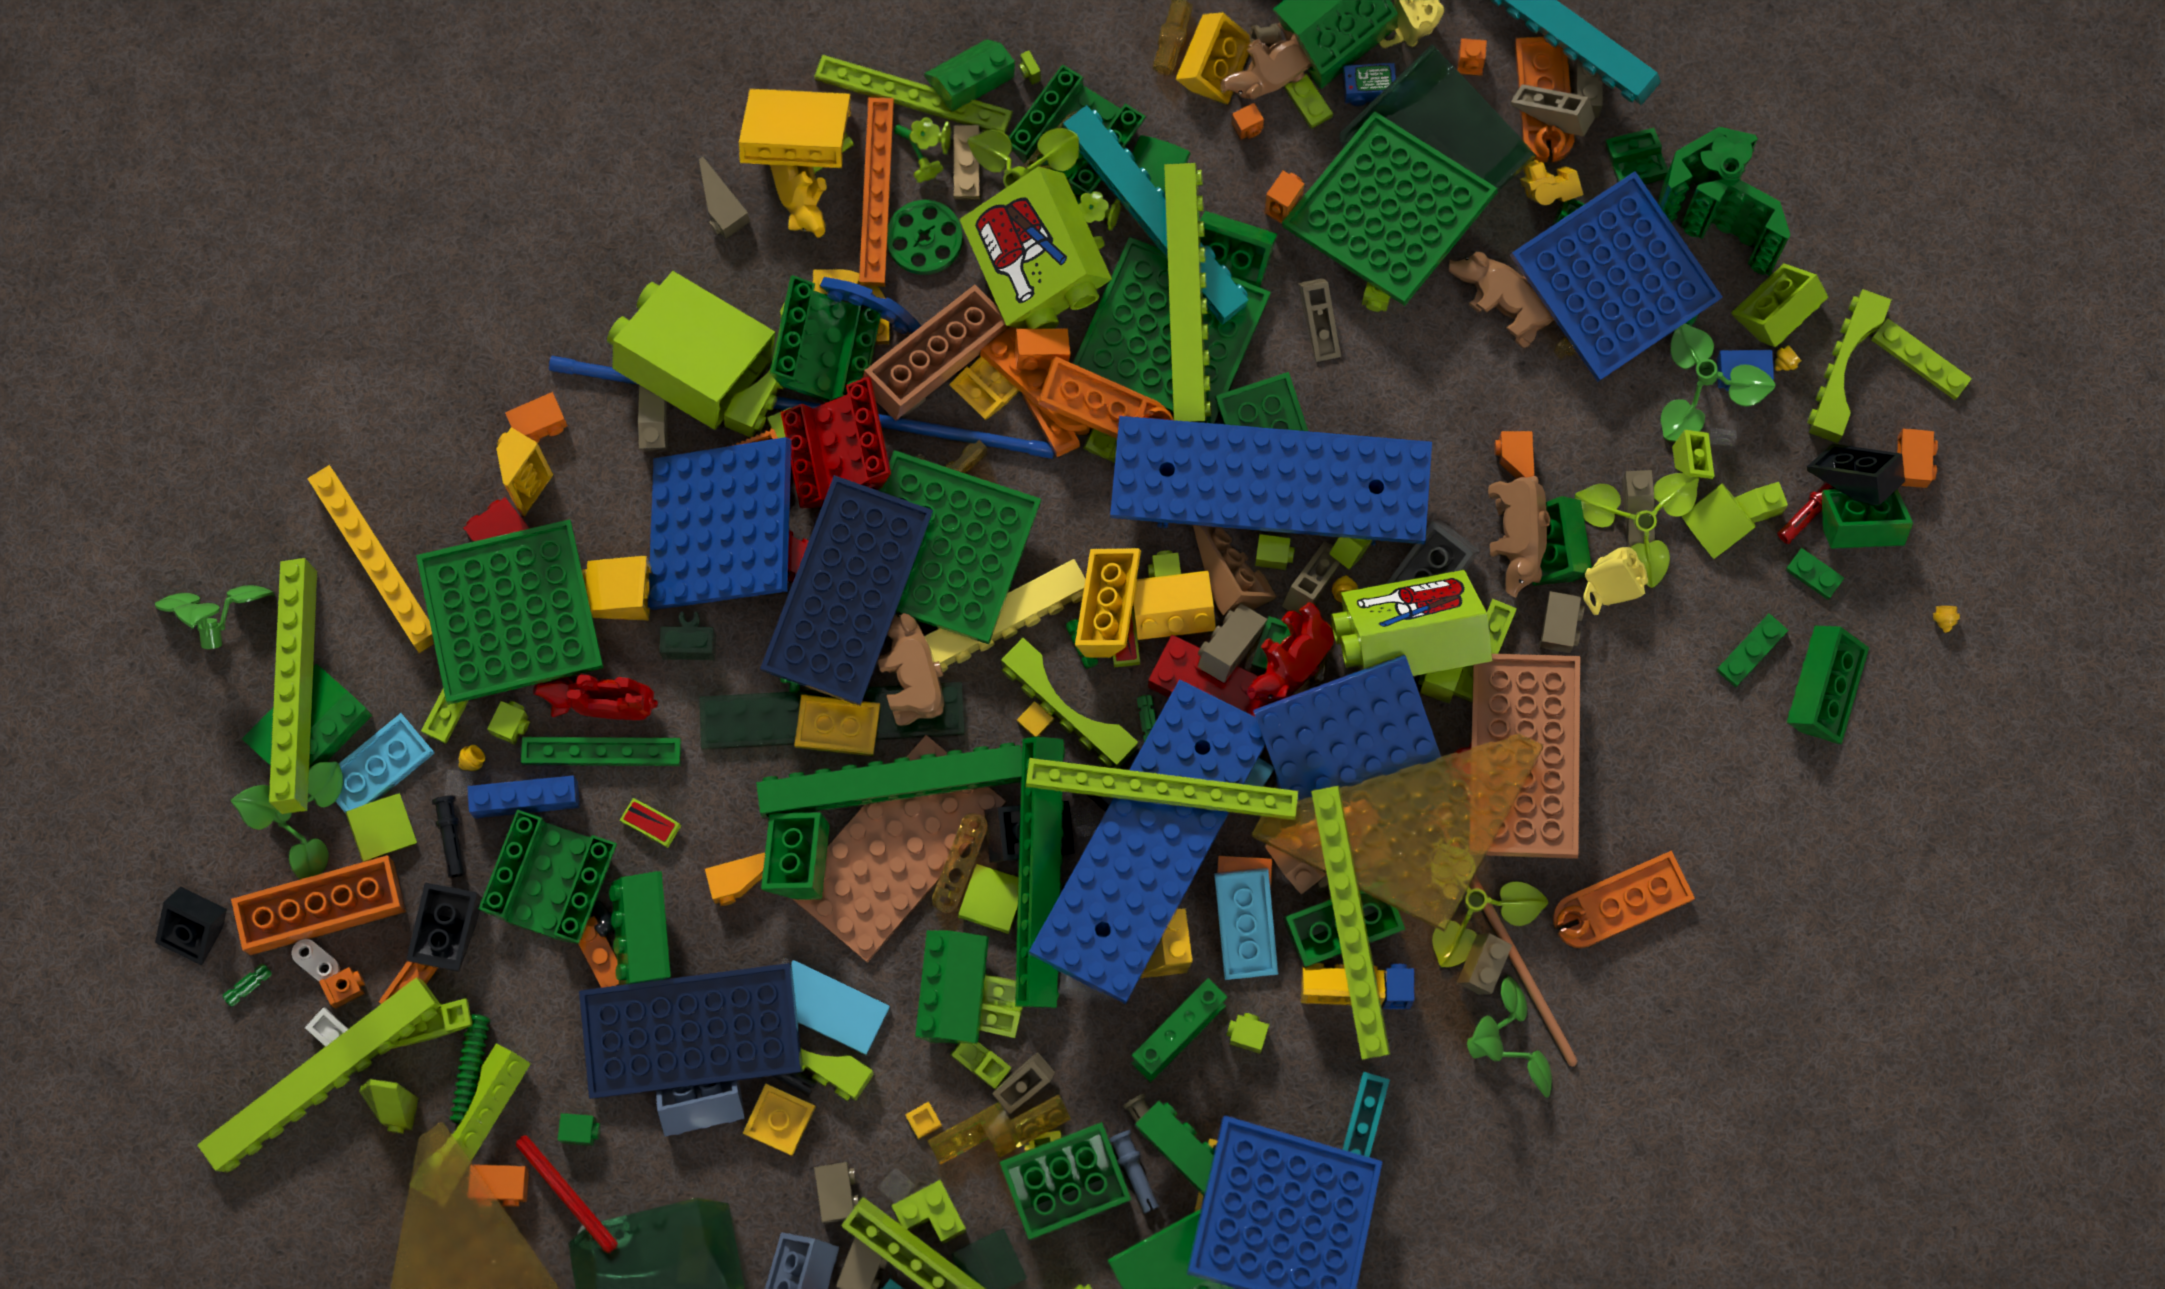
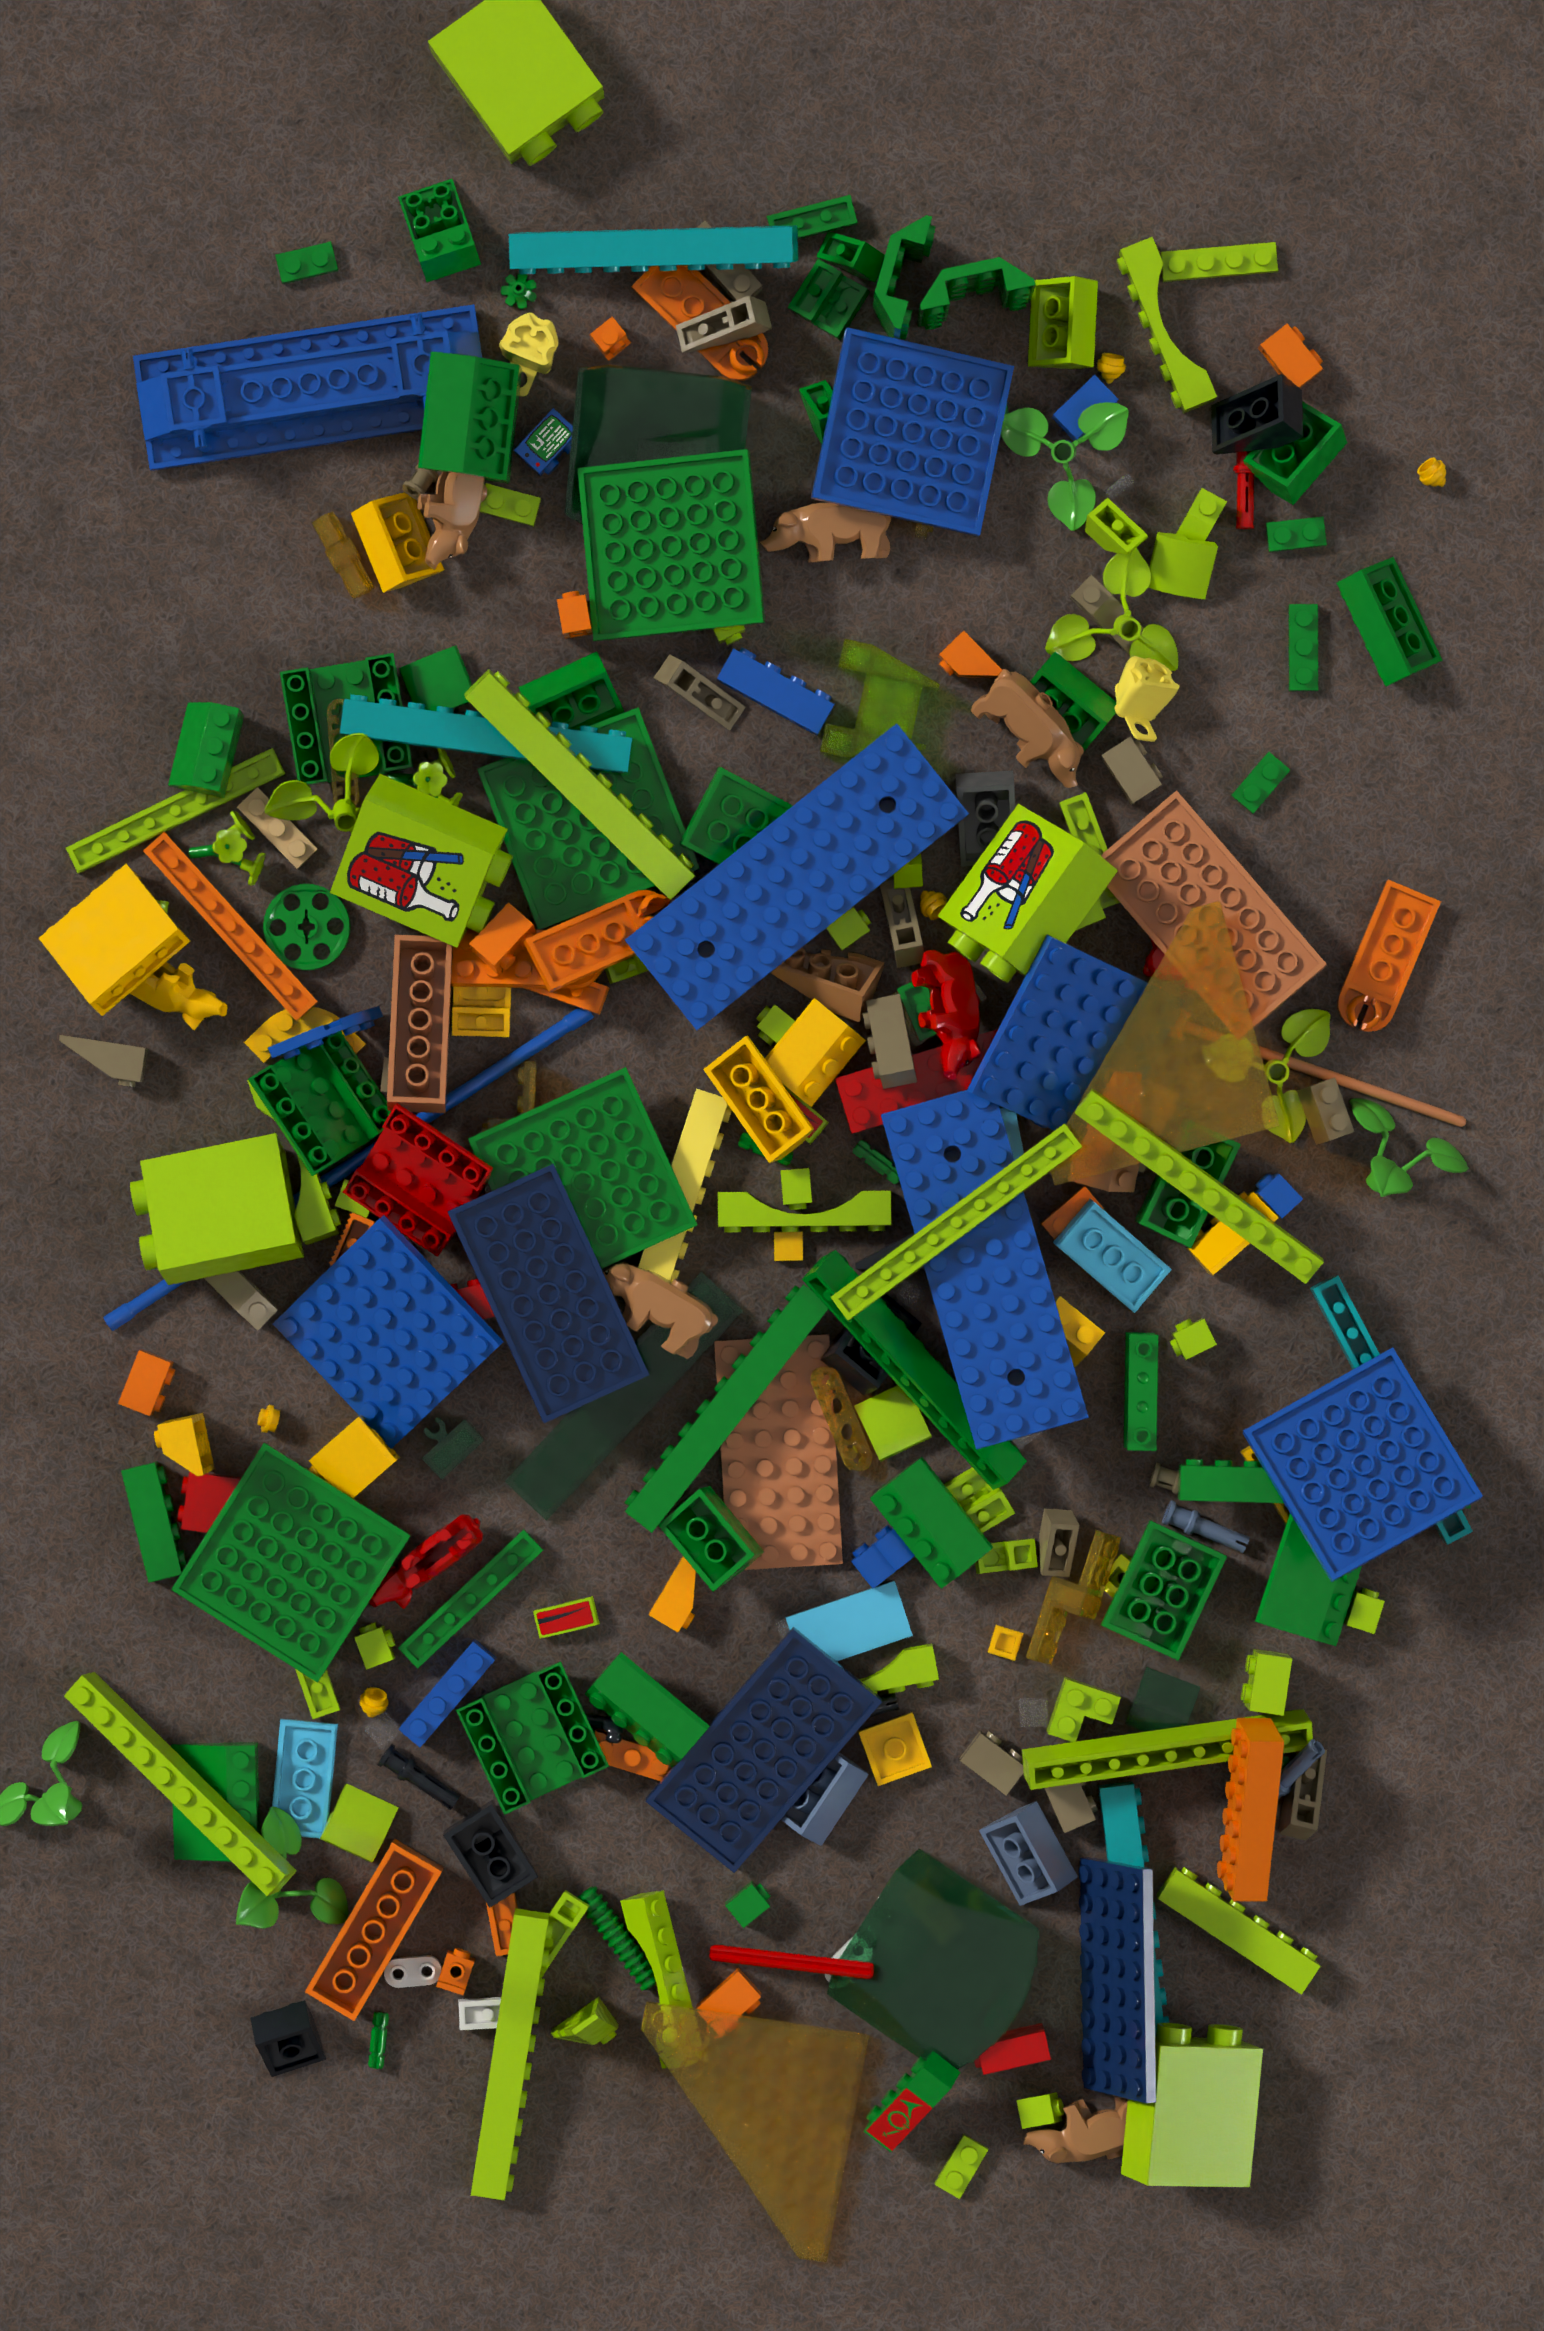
camera: 45 degrees left, 15 degrees up
yellow brick [307,465,434,653] -> none
yellow tile [794,695,880,756] -> none
lime plate [1018,50,1041,85] -> none
orange plate [1231,103,1264,140] -> none
yellow hips [1520,160,1583,205] -> none
green plate [1700,133,1752,181] -> none
none -> green brick [121,1461,188,1583]
none -> yellow plate [257,1404,280,1433]
none -> blue brick [717,647,834,736]
none -> green plate [767,195,858,240]
none -> lime brick [780,1168,812,1210]
none -> green slope [816,232,885,282]
none -> clear neon green wedge [820,639,940,760]
none -> blue brick [851,1525,915,1589]
none -> green plate [1231,752,1290,814]

